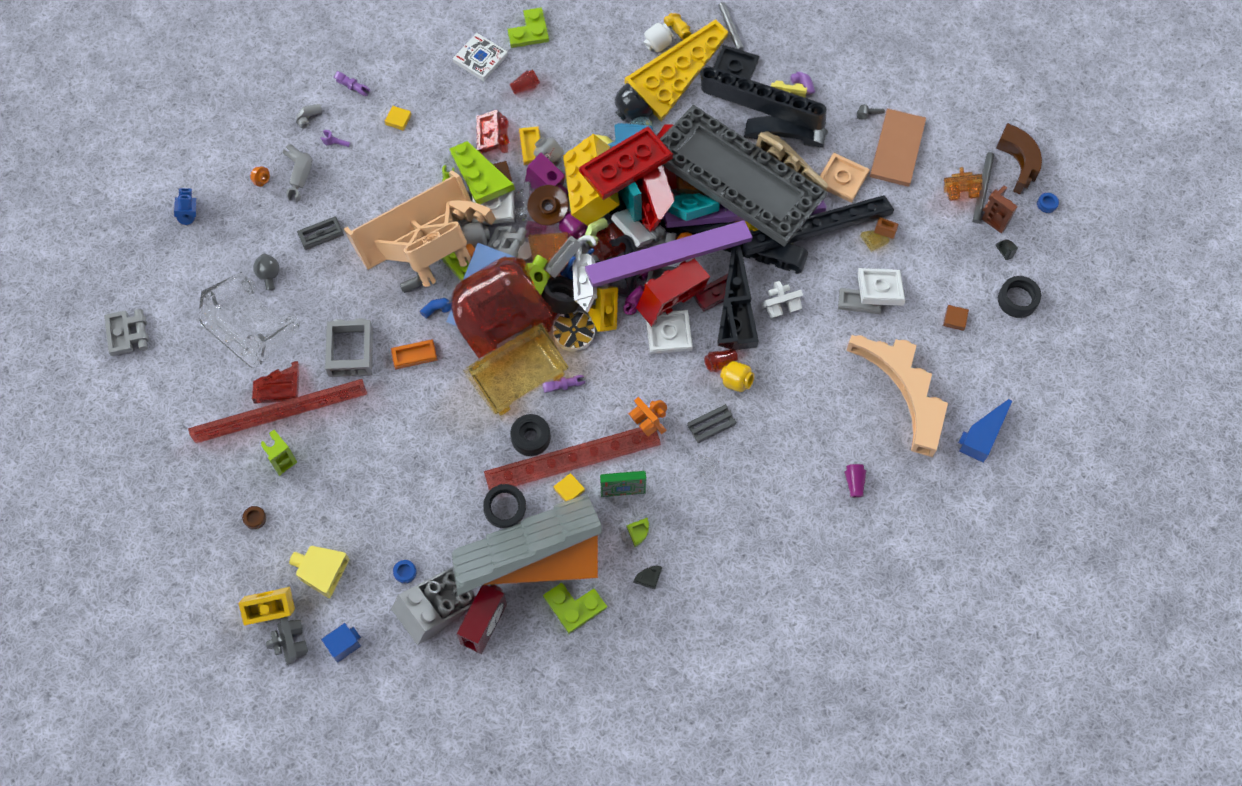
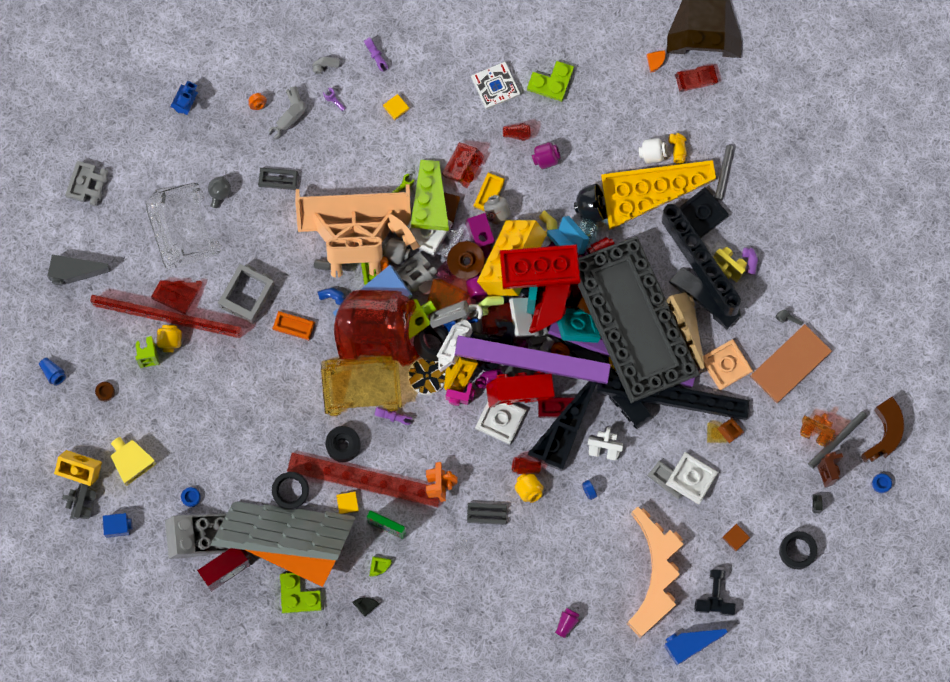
camera: 30 degrees right, 10 degrees up
none -> blue cone [39,357,66,386]
none -> dark grey slope [47,254,111,286]
none -> yellow head [156,325,182,352]
none -> dark pink bracket [446,383,475,406]
none -> magenta head [532,142,561,169]
none -> blue tile [582,480,597,500]
none -> black bar [694,570,736,616]

